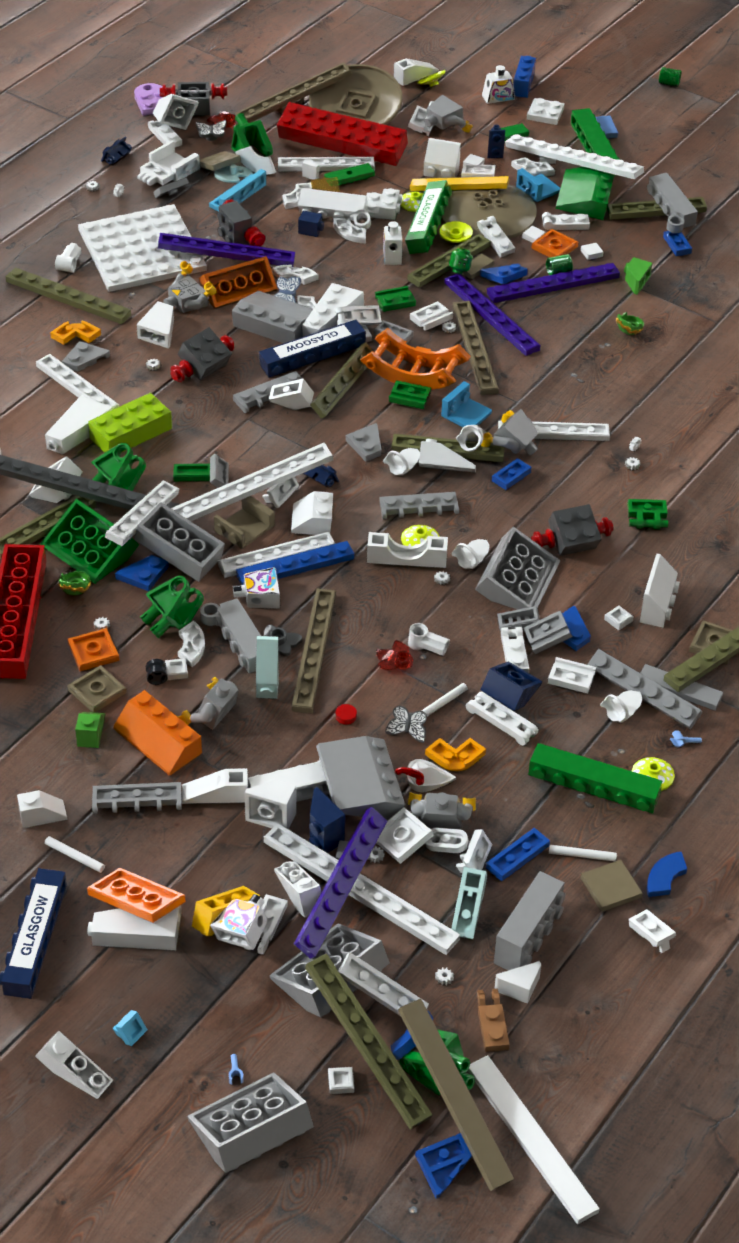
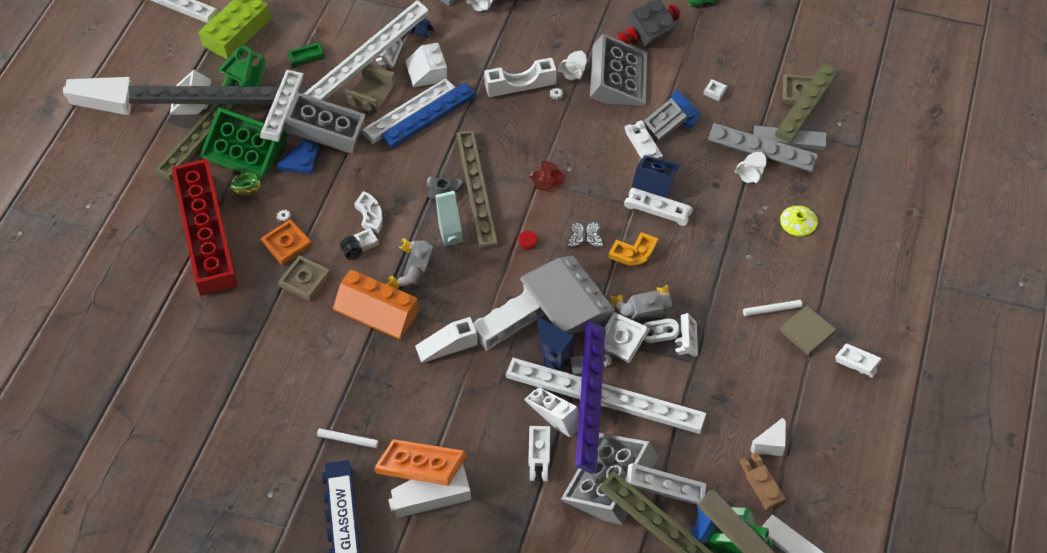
camera: 15 degrees left, 10 degrees up
white slope [17,790,67,828] -> none
white slope [45,396,113,454] -> none
bright green slope [75,712,105,748] -> none
light grey hinge [92,782,182,814] -> none
green piece [140,576,204,639] -> none
yellow slope [192,886,260,936] -> none
light grey hinge [200,598,261,673] -> none
light grey plate [210,454,229,488] -> none
white torso [210,894,267,950] -> none
white torso [233,567,280,609] -> none
white slope [245,779,296,829] -> none
light grey hinge [379,492,459,519] -> none
white piece [395,759,456,792] -> none
neon yellow dish [401,525,440,546] -> none
white piece [408,623,450,656] -> none
white bar [422,683,468,717] -> none
white piece [435,967,454,986] -> none
light aqua slope [451,867,487,939] -> none
blue plate [486,828,550,881] -> none
light grey brick [494,871,566,971] -> none
light grey slope [497,606,540,631] -> none
green brick [528,743,663,813] -> none
white plate [548,657,596,694] -> none
white slope [640,554,680,628] -> none
blue tile [647,851,687,897] -> none
light blue hand [670,731,702,748] -> none

